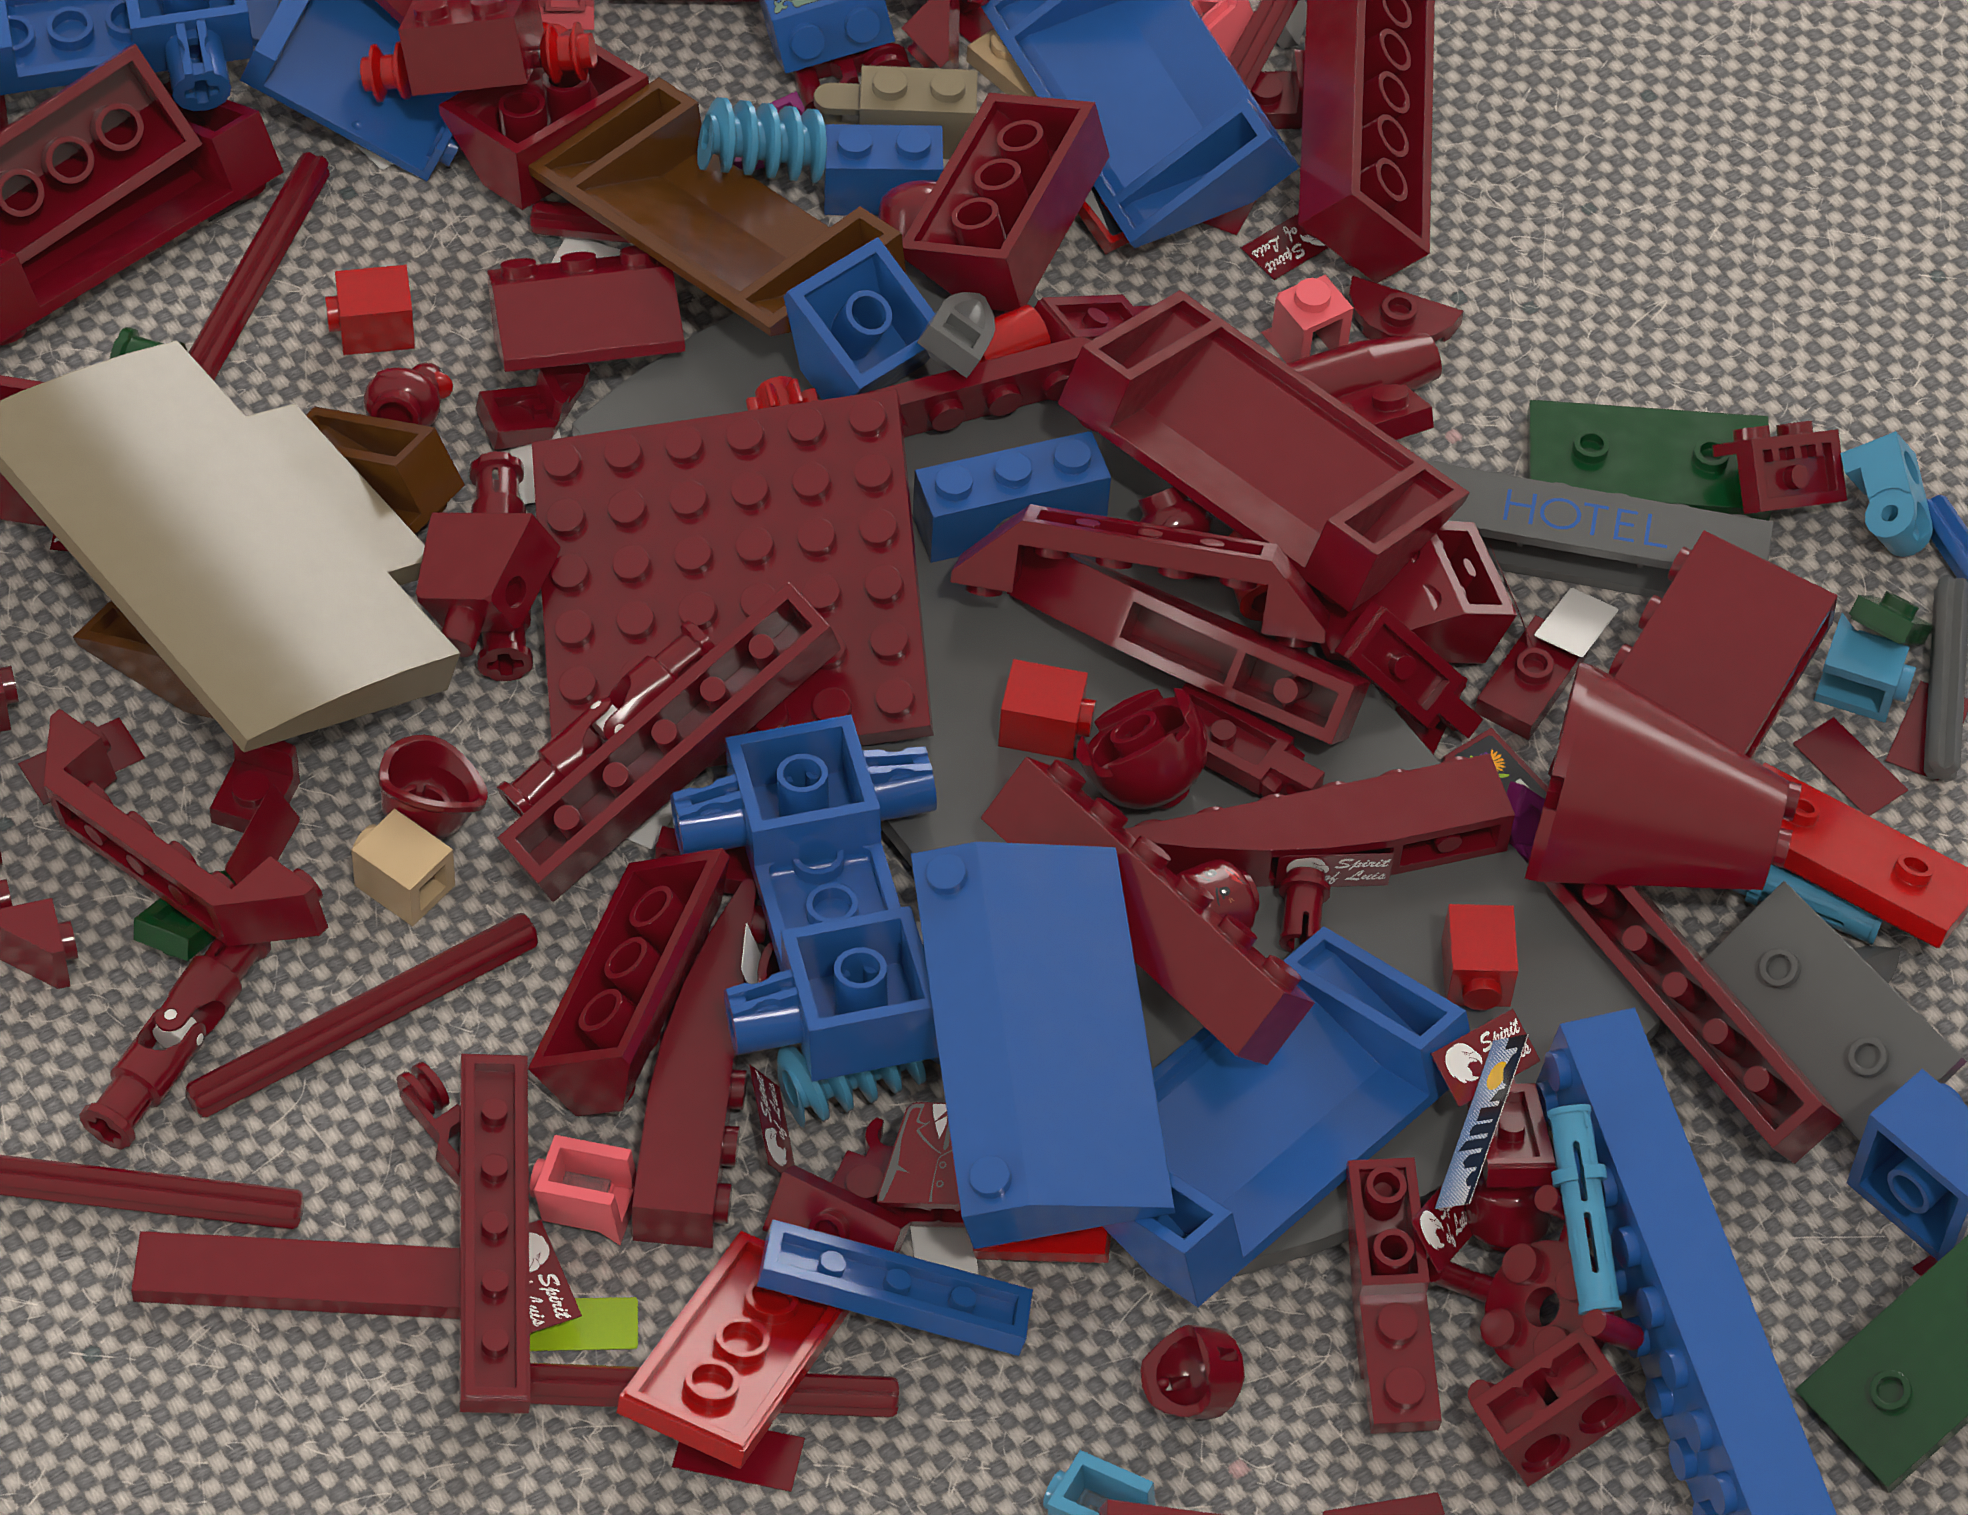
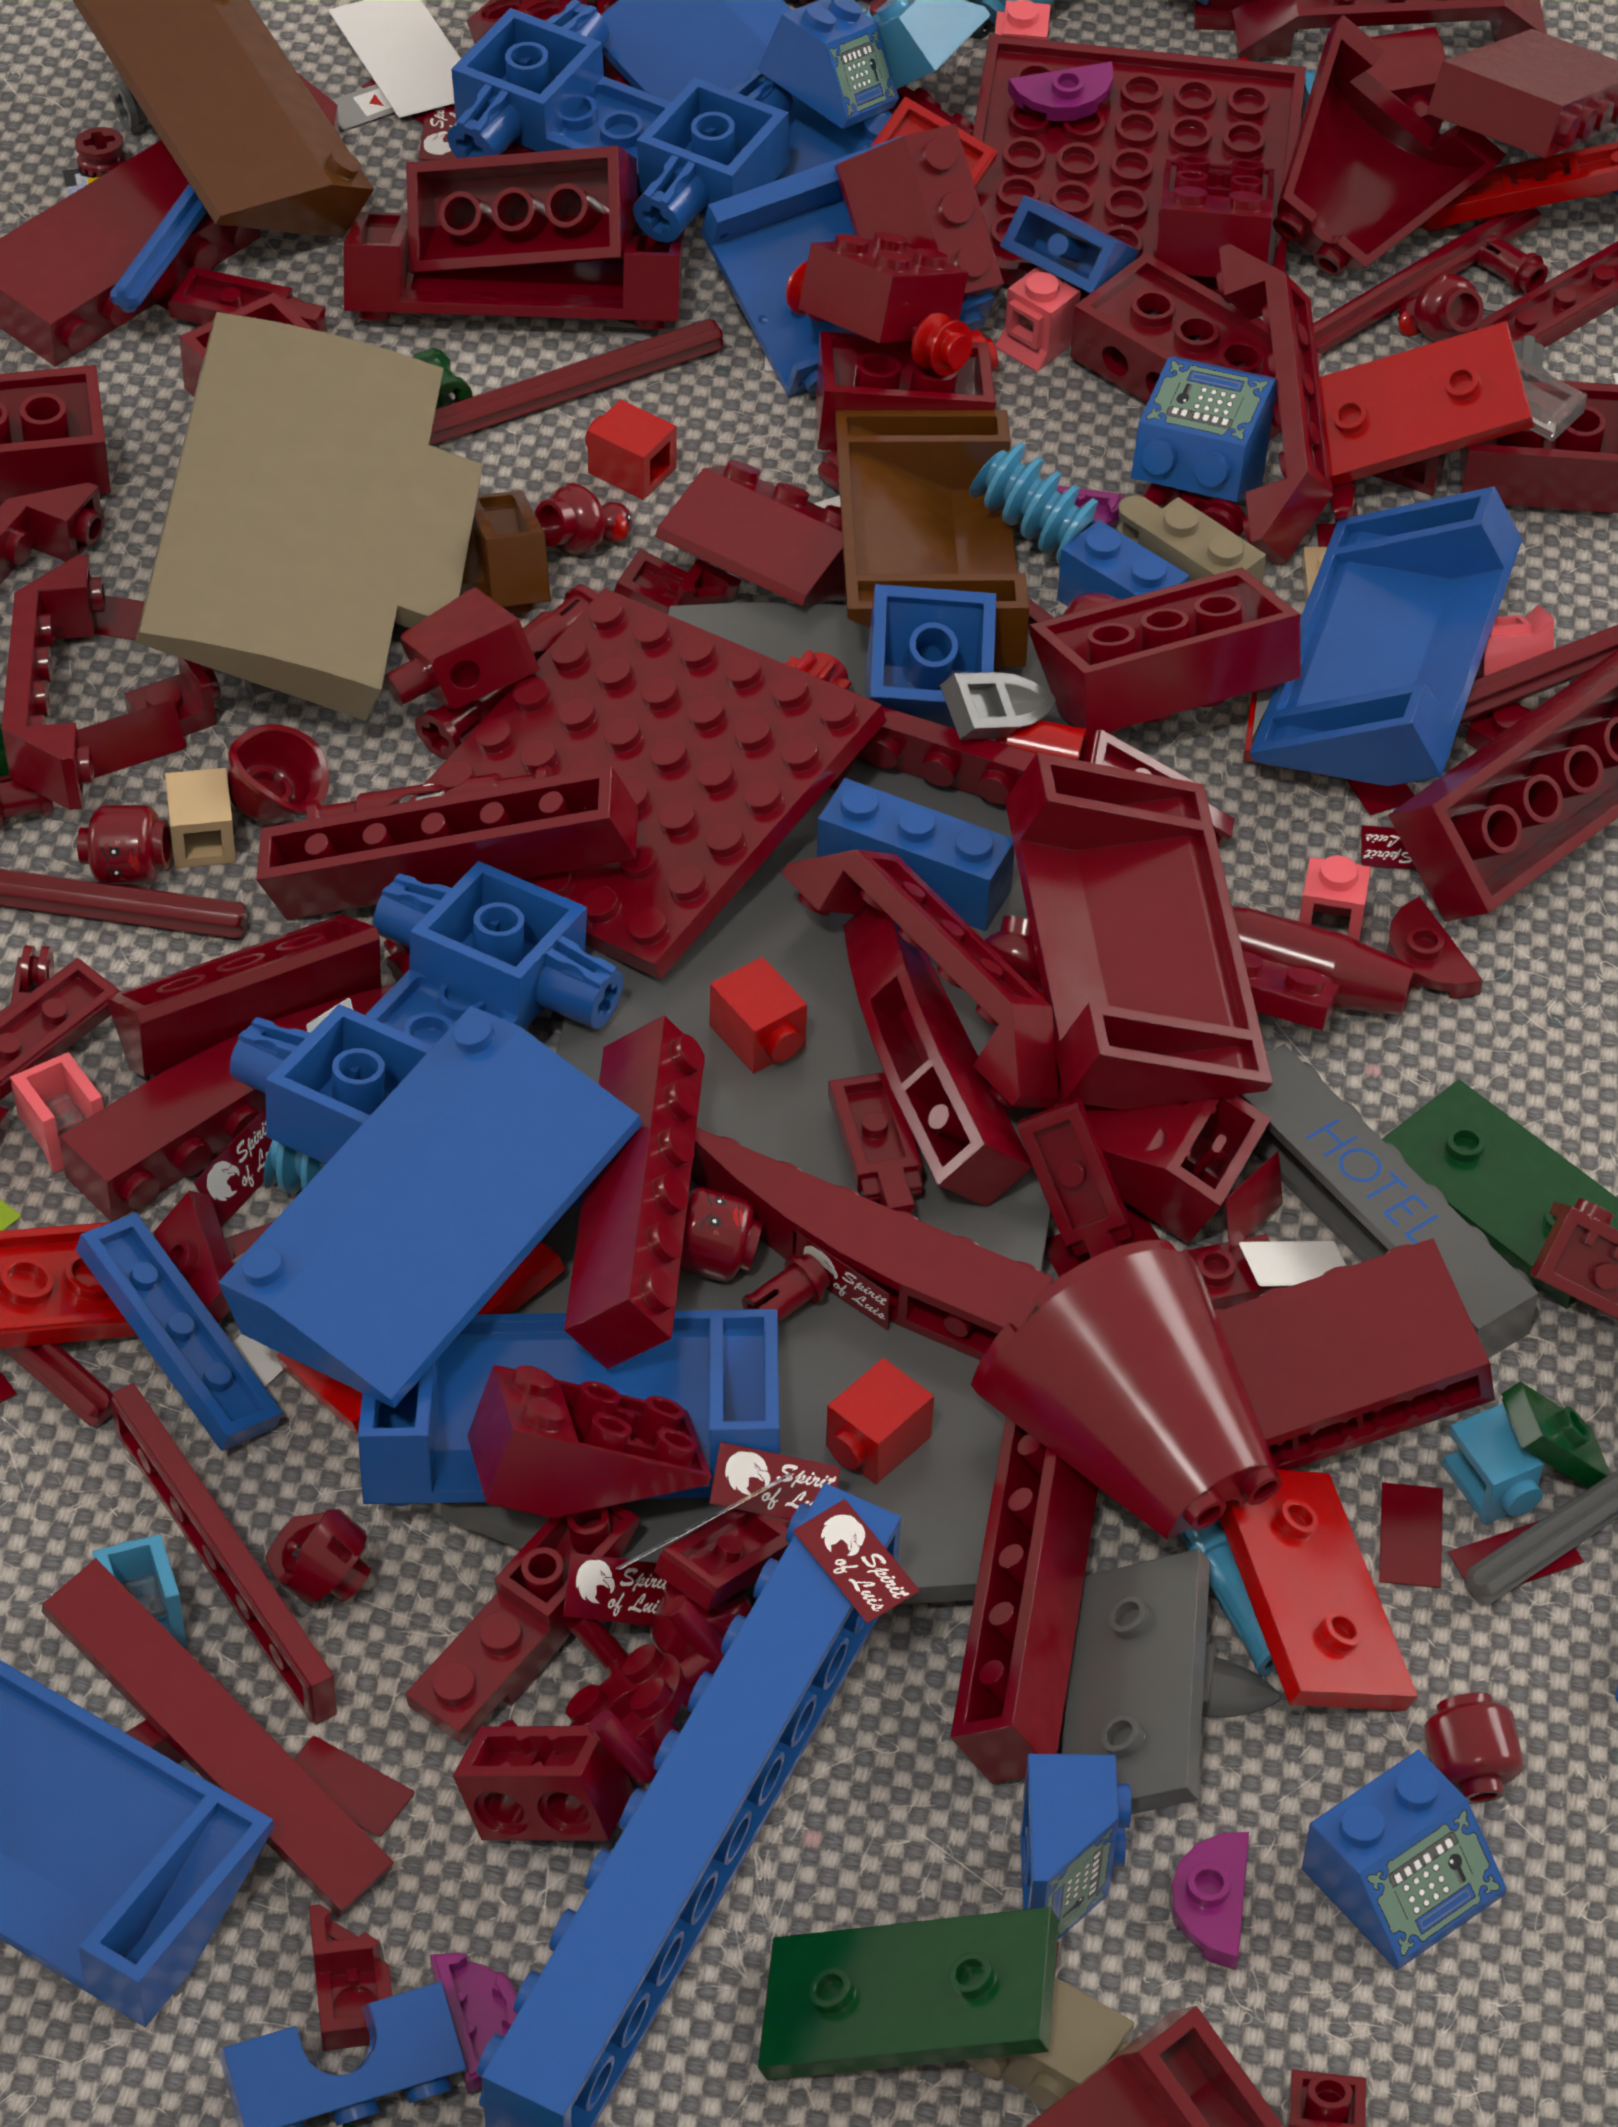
camera: 45 degrees right, 5 degrees down
dark red cylinder [1076,688,1207,809] -> none
dark azure pin [1547,1104,1622,1315] -> none
none -> dark red head [77,805,172,885]
none -> dark red tile [111,1382,337,1726]
none -> dark red slope [467,1365,712,1518]
none -> dark red sticker [793,1499,920,1624]

